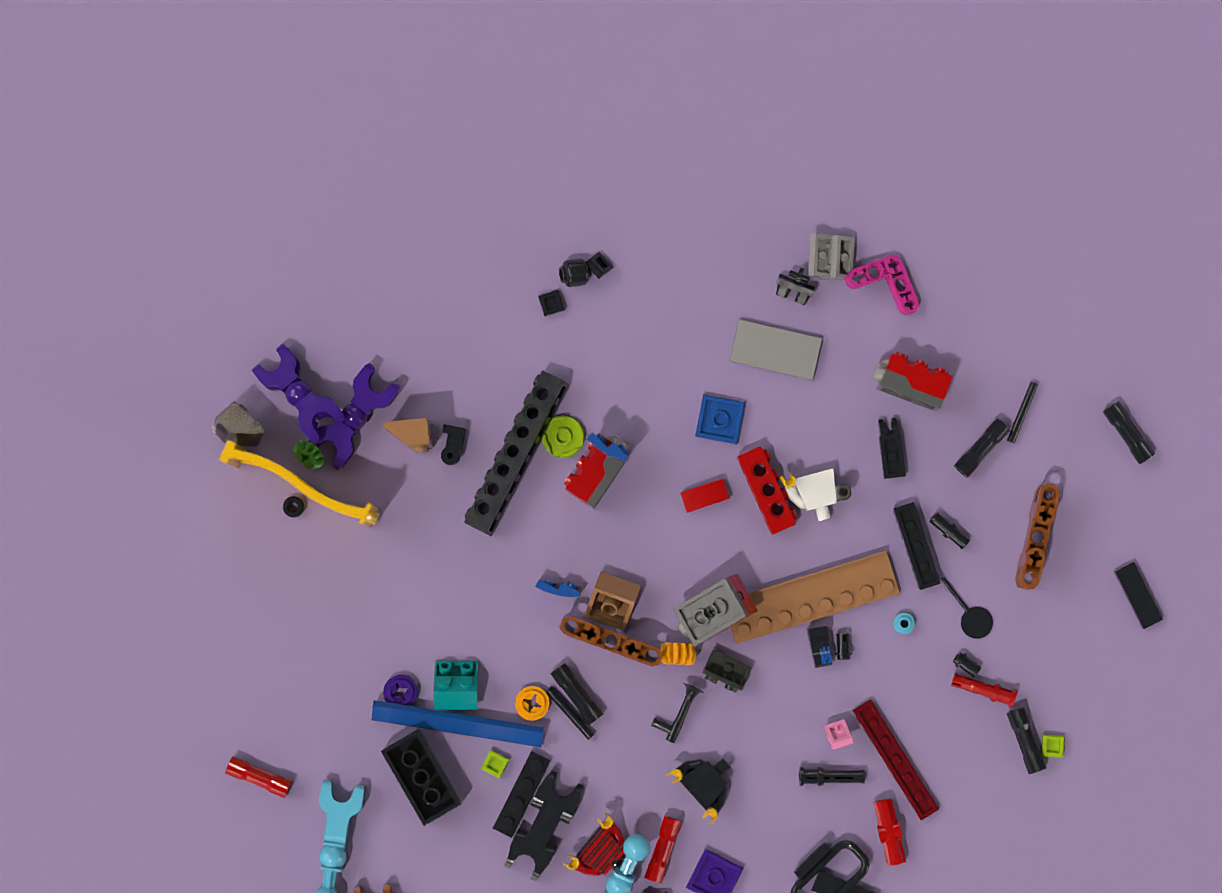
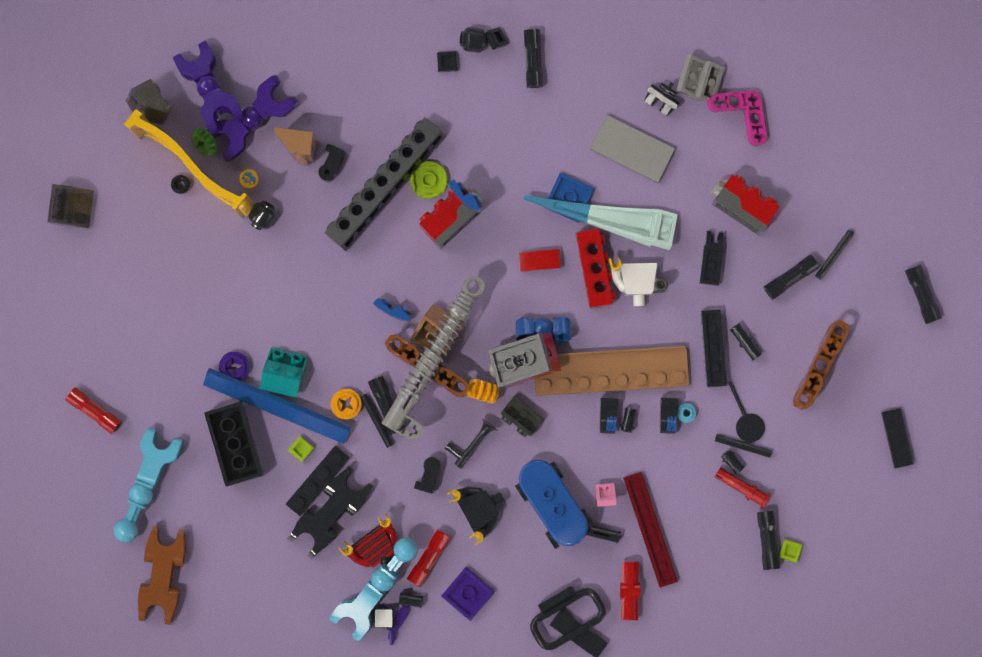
camera: 15 degrees right, 0 degrees up
none -> clear smoke slope [47,184,94,229]
none -> yellow tile [239,169,259,189]
none -> black head [248,201,277,230]
none -> light grey piece [381,277,485,440]
none -> black leg [414,457,440,494]
none -> blue piece [515,460,594,549]
none -> blue piece [516,317,572,342]
none -> light aqua plate [523,195,678,250]
none -> black axle [524,29,543,88]
none -> black leg [660,398,678,434]
none -> black bar [714,434,772,458]

